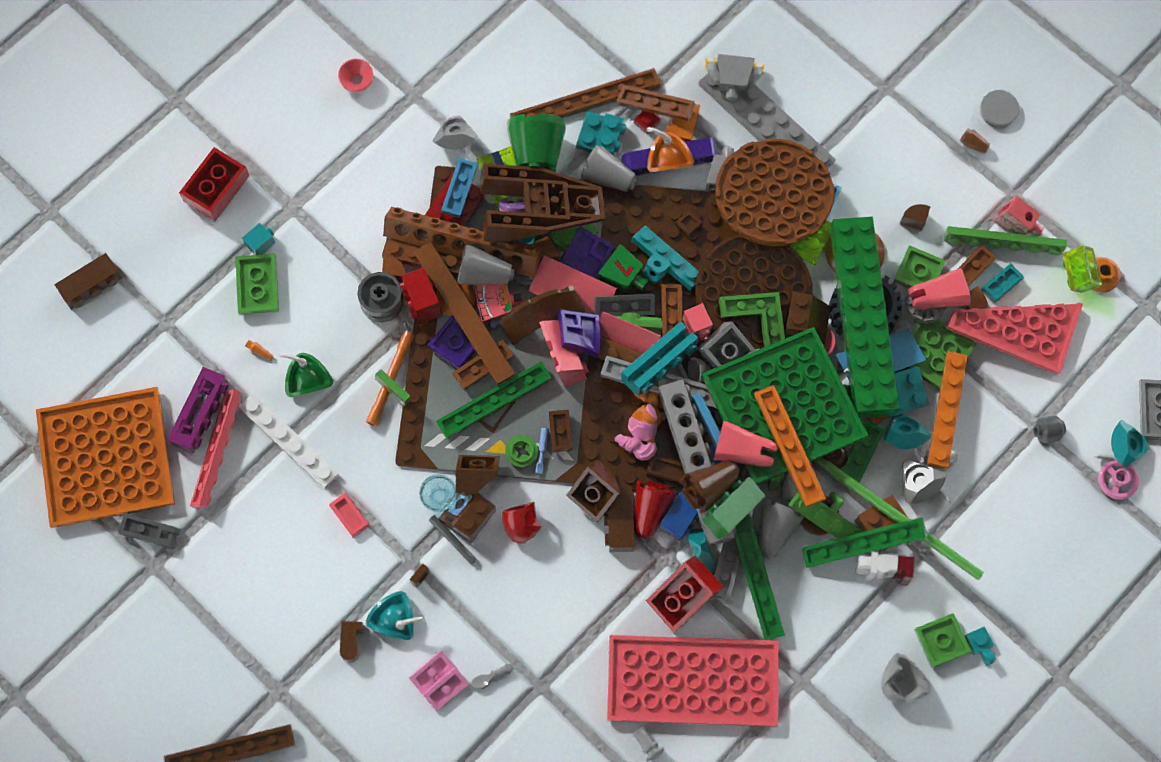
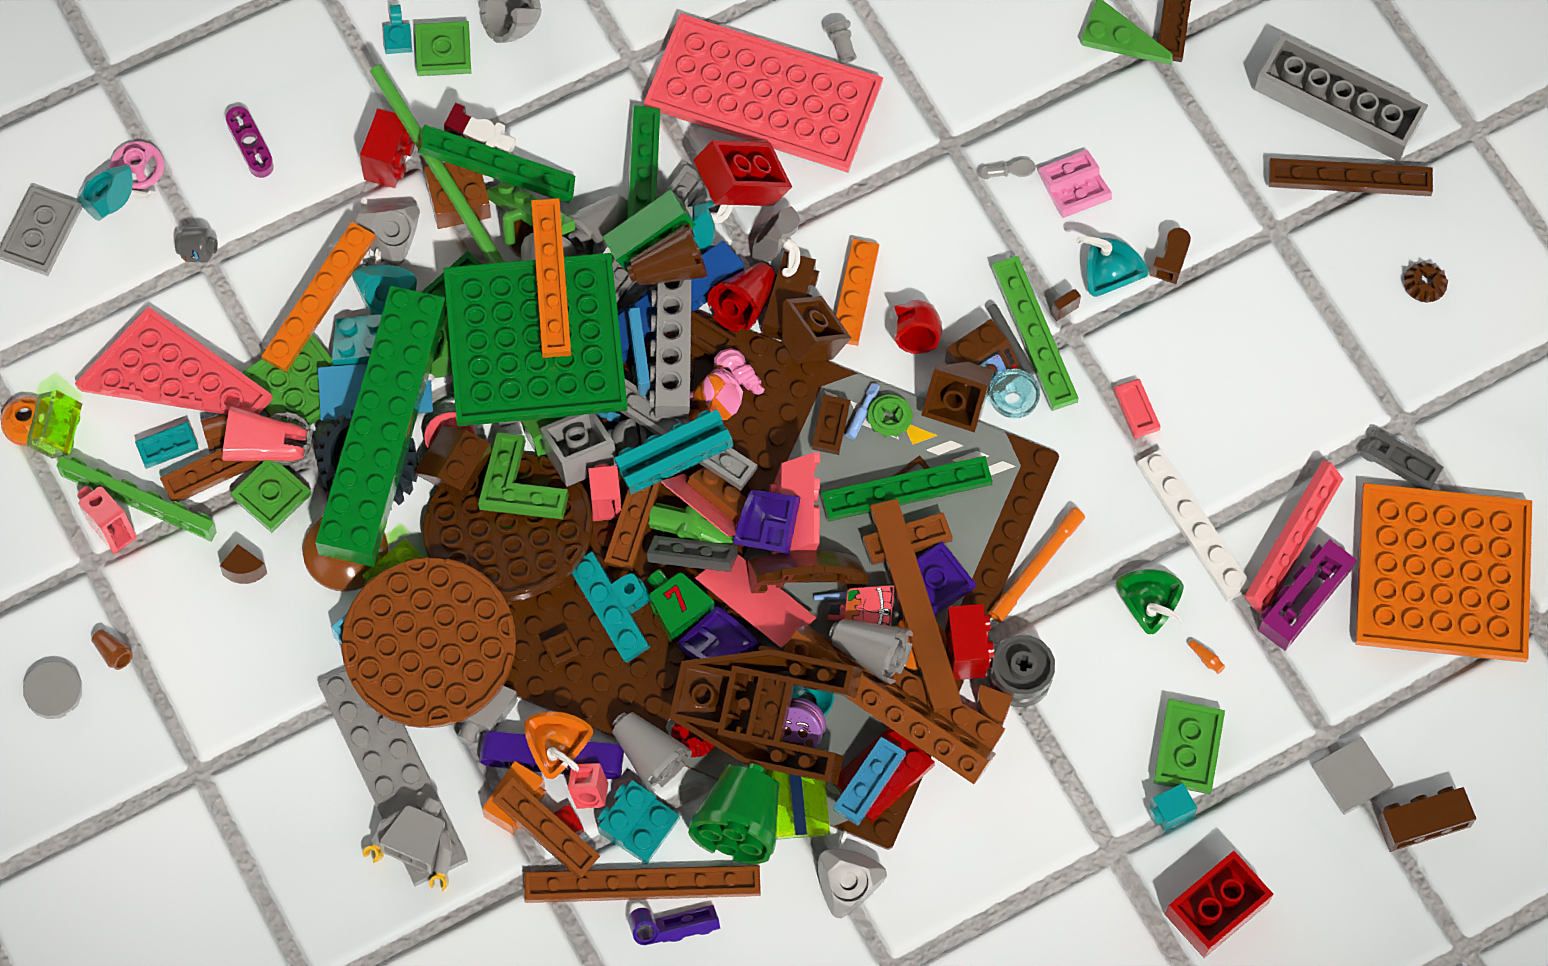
camera: 165 degrees left, 5 degrees down
bright green tile [375,369,410,406] -> none
coral piece [714,421,778,467] -> none
none -> magenta beam [226,106,274,178]
none -> red brick [360,108,415,188]
none -> coral brick [568,763,609,809]
none -> dark purple plate [628,905,721,945]
none -> light grey hat [752,206,800,277]
none -> orange plate [836,239,880,346]
none -> bright green plate [992,256,1079,411]
none -> light grey tile [1312,737,1394,815]
none -> reddish brown gear [1404,260,1449,303]

